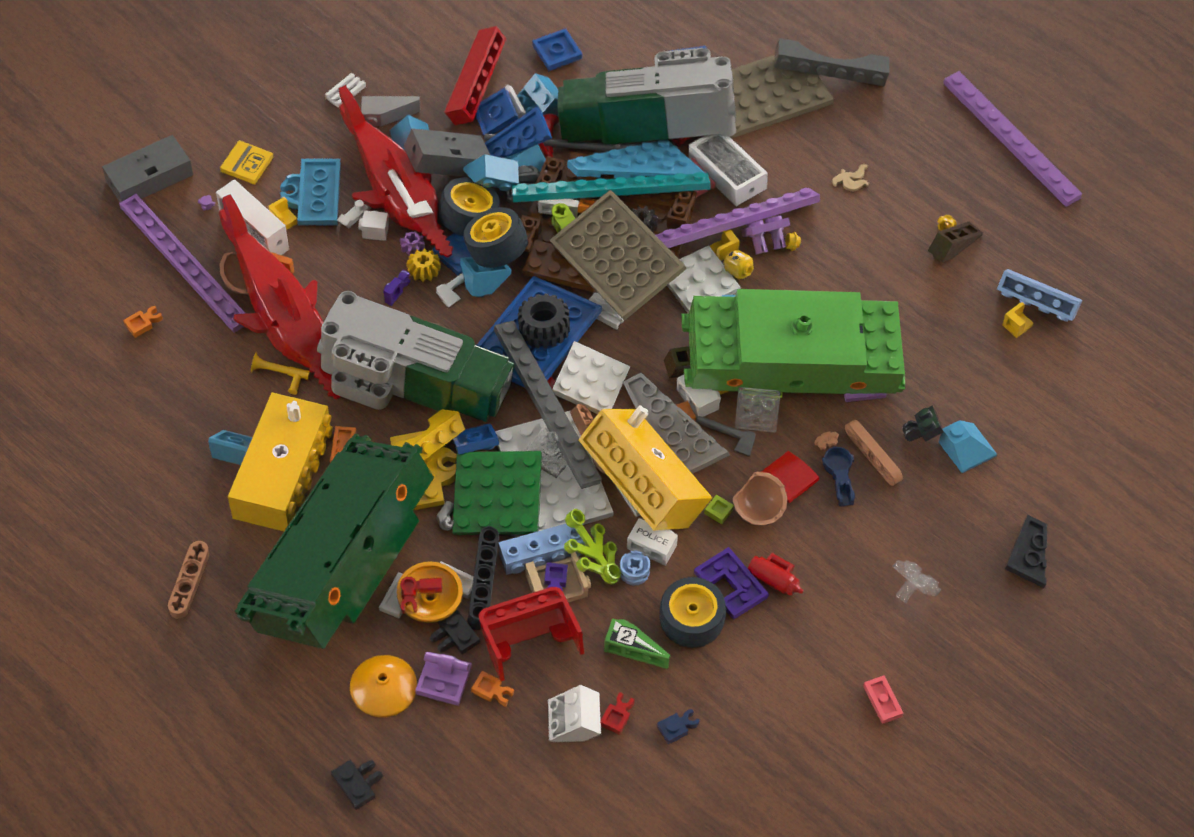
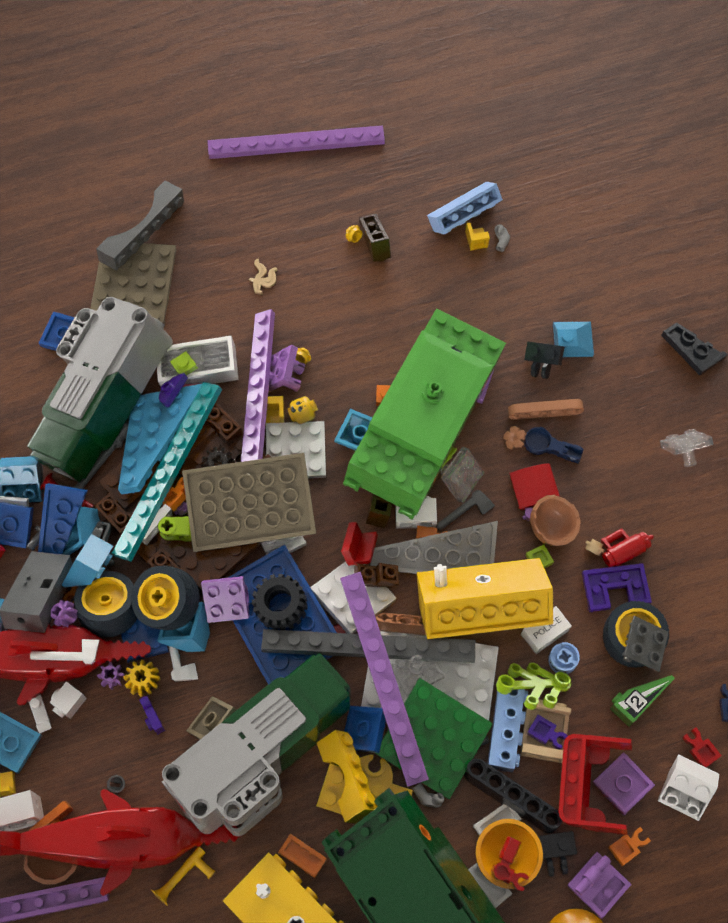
camera: 60 degrees left, 10 degrees up
none -> medium lavender gear [51,600,78,627]
none -> dark grey hinge [106,775,125,793]
none -> dark purple plate [159,373,188,408]
none -> lime plate [170,351,198,376]
none -> medium lavender plate [201,576,250,623]
none -> medium lavender plate [340,572,429,787]
none -> red panel [341,522,378,566]
none -> reddish brown slope [354,563,399,587]
none -> light grey arm [494,224,510,252]
none -> tan plate [585,539,605,556]
none -> medium lavender plate [592,752,655,816]
none -> dark grey hinge [622,616,668,672]

